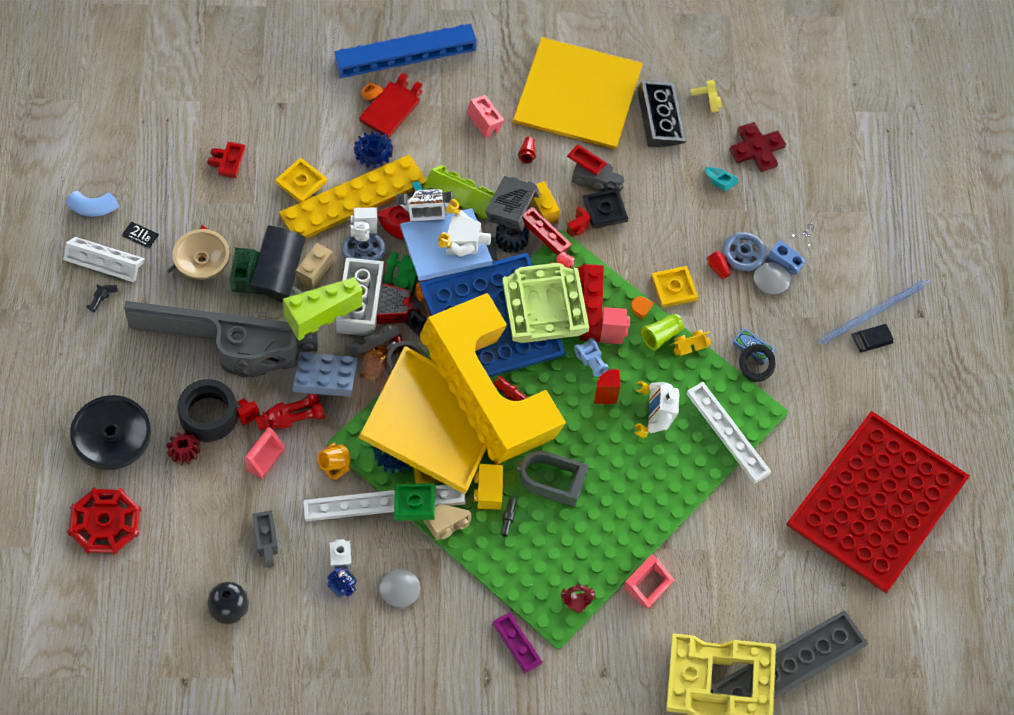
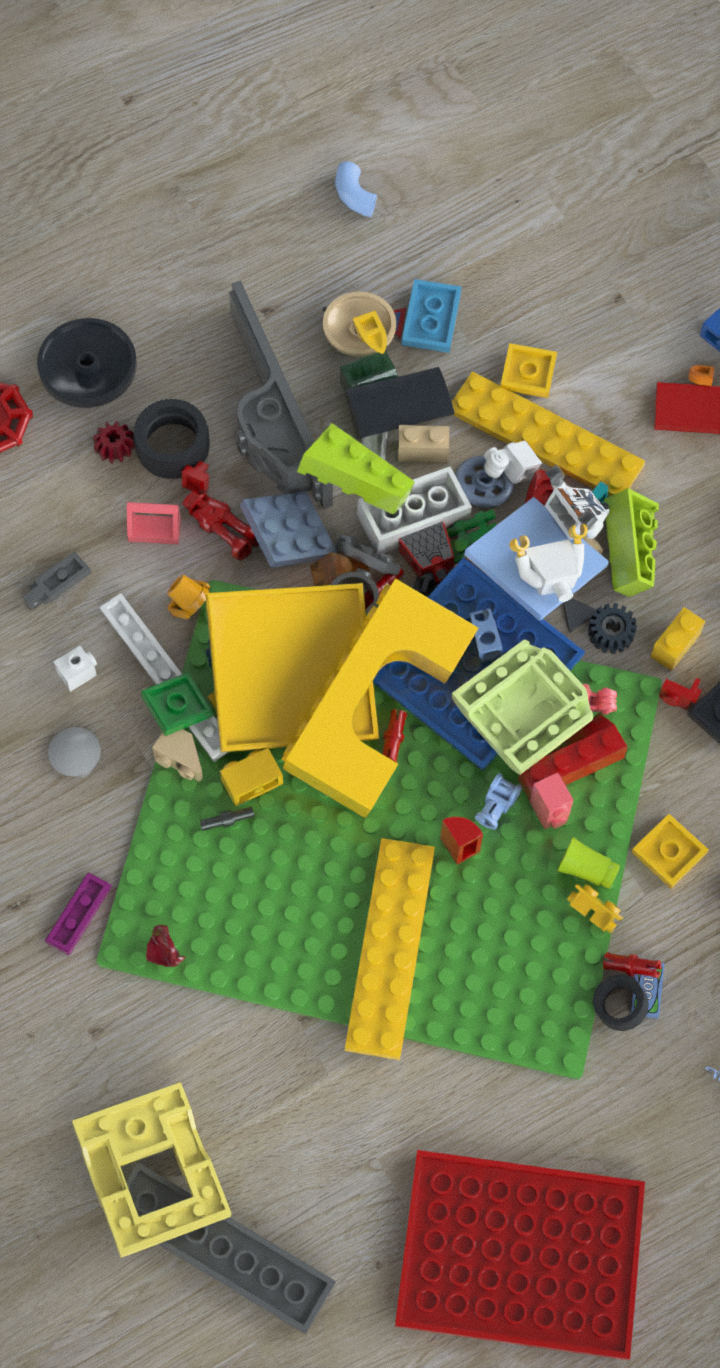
camera: 65 degrees right, 5 degrees up
white fence [63,237,145,282] -> none
black piece [86,284,118,312] -> none
black sticker [122,222,159,248] -> none
red hinge [207,141,246,178] -> none
clear blue head [327,567,357,598] -> none
clear blue gear [354,131,393,168] -> none
dark grey panel [485,176,541,231] -> none
dark grey window [516,451,589,507] -> none
plate [522,207,572,256] -> none
coral tile [624,554,674,609] -> none
orange tile [631,297,654,319] -> none
white torso [635,381,680,438] -> none
white plate [687,382,771,484] -> none
none -> yellow plate [345,838,435,1060]
none -> yellow plate [353,311,387,354]
none -> dark azure plate [402,279,462,353]
none -> medium blue leg [469,608,503,663]
none -> red pin [603,952,661,978]

